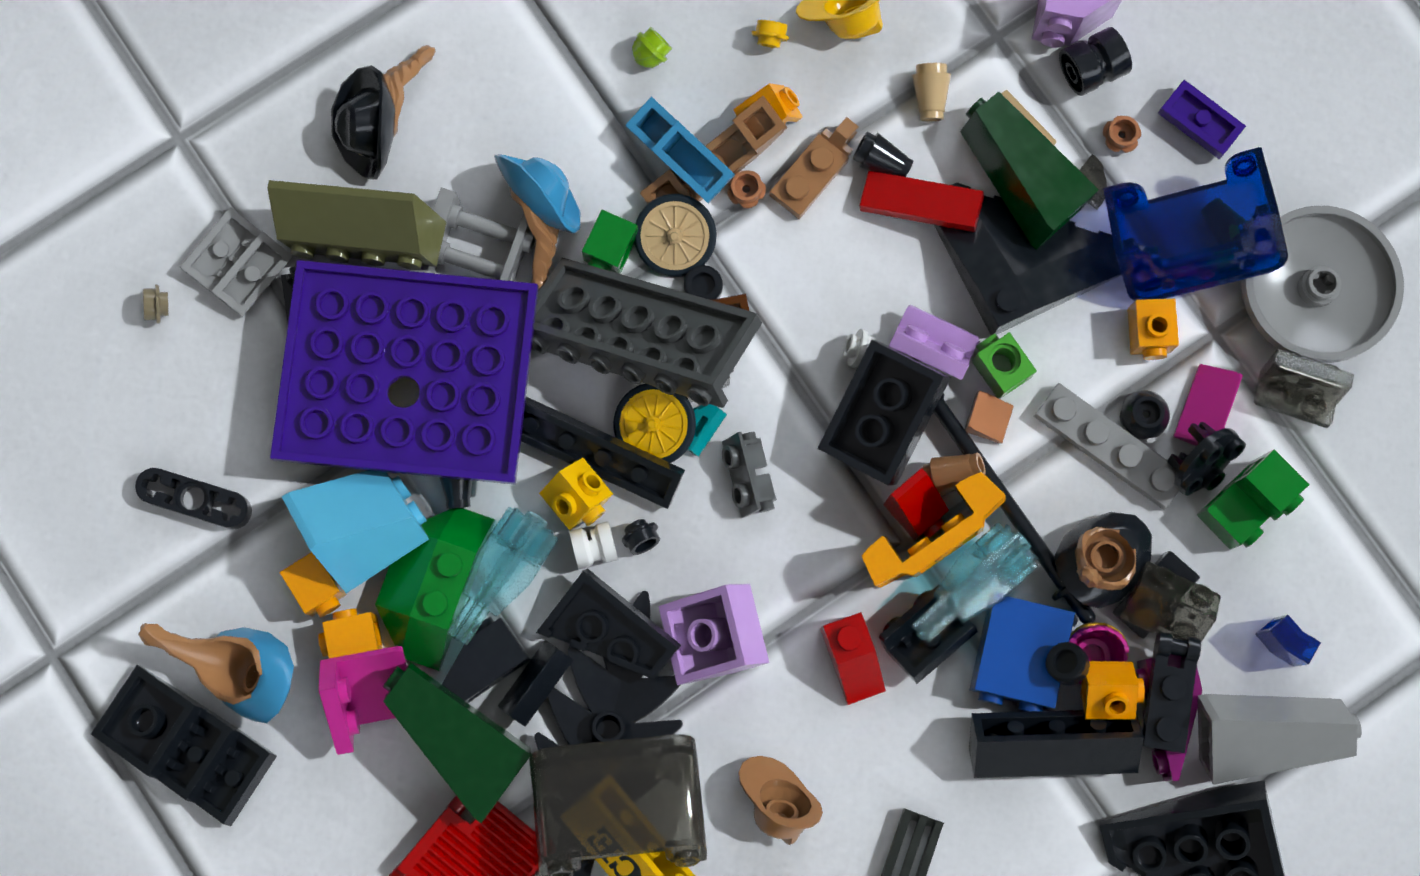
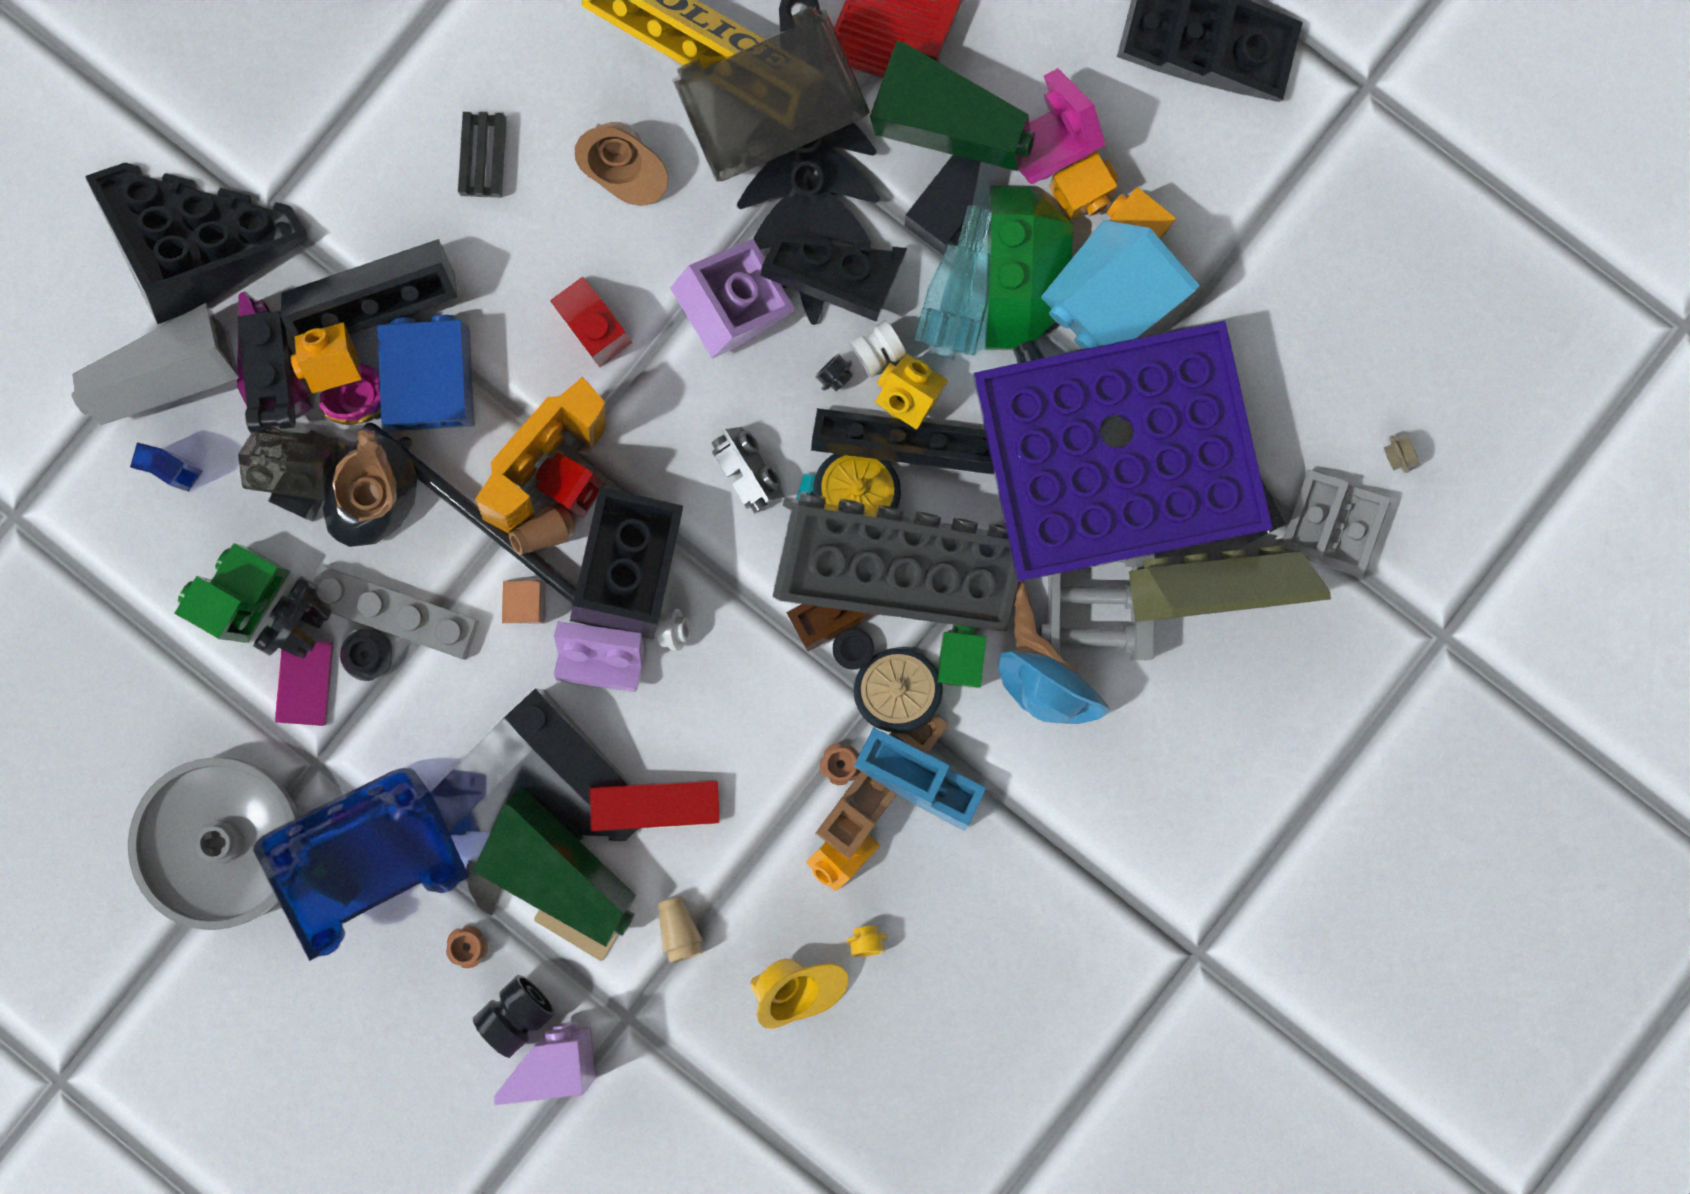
camera: 175 degrees right, 5 degrees up
black beam [135,468,252,529] -> none
hat [138,623,294,724] -> none
black hat [331,45,436,180] -> none
black slope [498,640,573,727] -> none
lime plate [632,27,672,68] -> none
medium nougat hinge [769,117,859,219] -> none
black cone [853,131,914,177] -> none
black bracket [879,585,978,684] -> none
clear light blue piece [912,523,1038,642] -> none
bright green brick [972,332,1037,399] -> none
black tile [1046,642,1090,686] -> none
light orange brick [1127,299,1179,360] -> none
dark purple plate [1158,79,1246,160] -> none
clear smoke bracket [1254,349,1354,428] -> none

